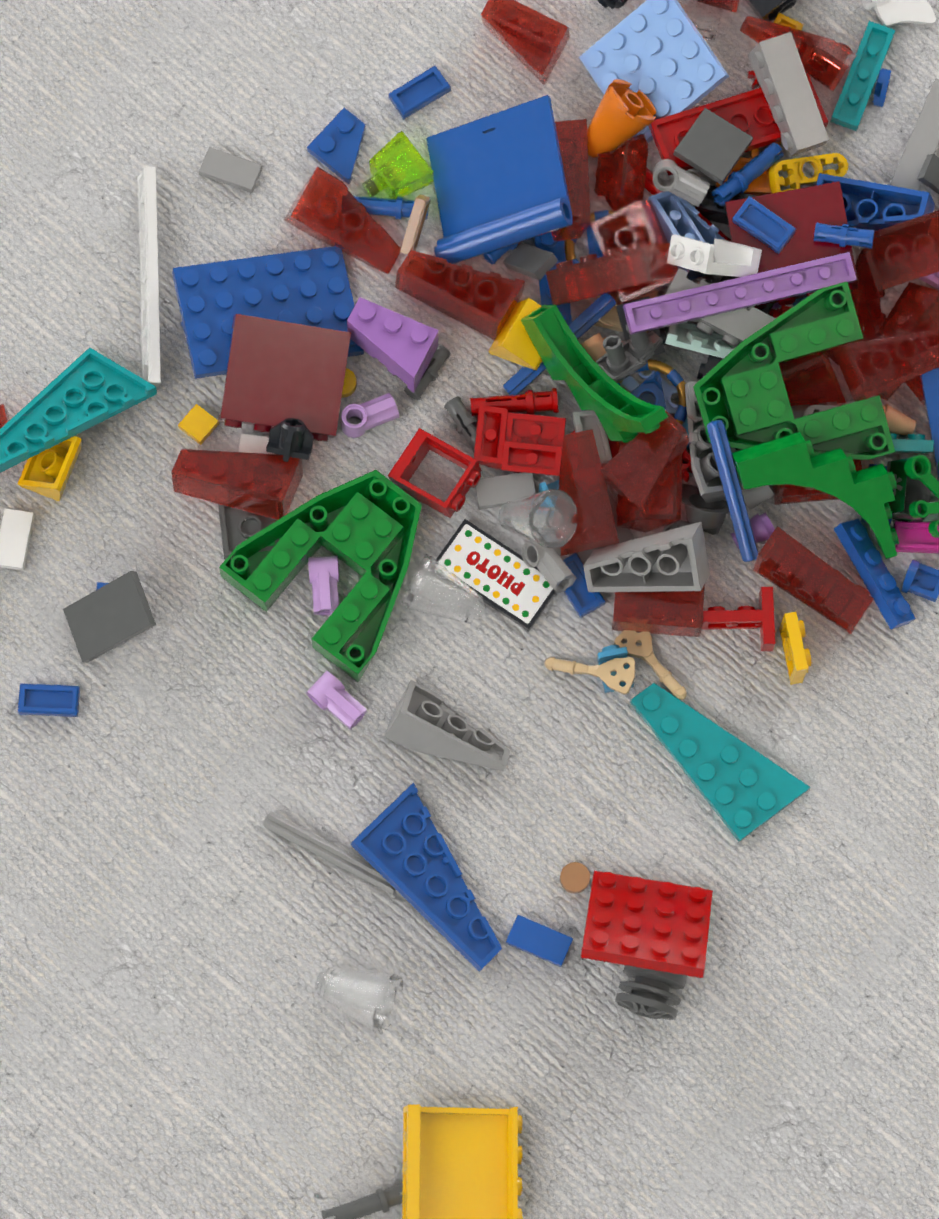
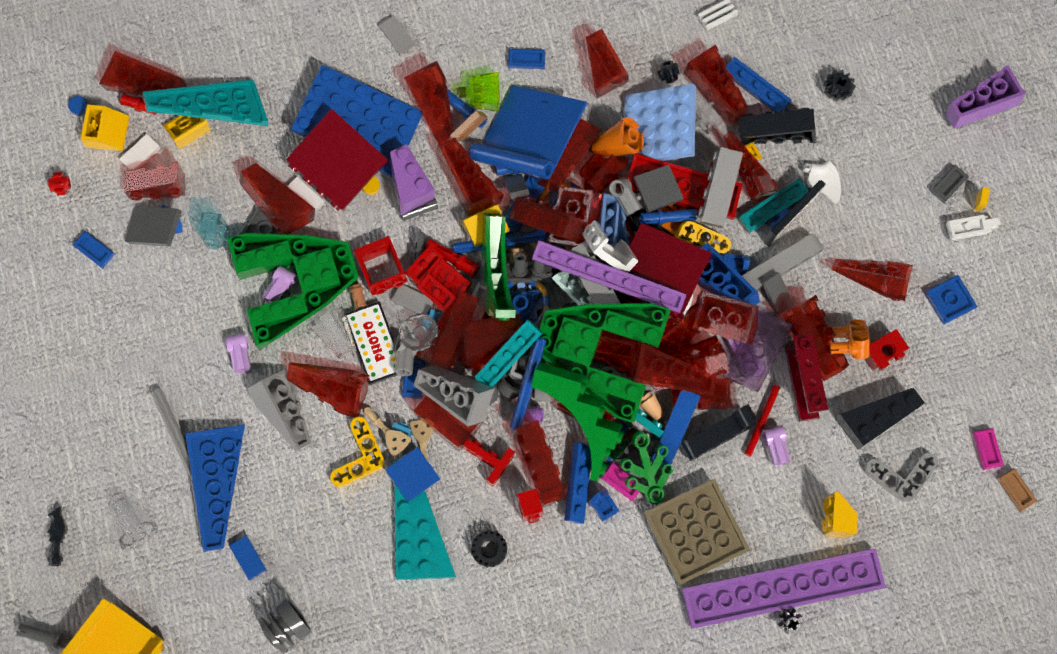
camera: 30 degrees right, 0 degrees up
white tile [138,166,161,388] -> none
yellow tile [178,404,219,445] -> none
black piece [266,418,314,462] -> none
blue wing [307,108,366,184] -> none
lavender piece [341,393,399,438] -> none
medium nougat tile [560,862,590,894] -> none
red plate [581,870,713,978] -> none
blue tile [732,196,796,254] -> none
yellow plate [779,612,812,685] -> none
blue pin [814,222,875,249] -> none
none -> black piece [47,507,68,566]
none -> clear red wedge [124,161,185,201]
none -> clear light blue brick [199,212,230,249]
none -> clear red wedge [287,362,370,418]
none -> yellow beam [330,417,385,487]
none -> nougat pin [349,284,367,310]
none -> blue tile [385,447,440,503]
none -> black tyre [471,530,507,568]
none -> teal plate [475,319,543,387]
none -> red brick [517,488,544,524]
none -> blue tile [723,254,750,276]
none -> black tile [764,180,826,247]

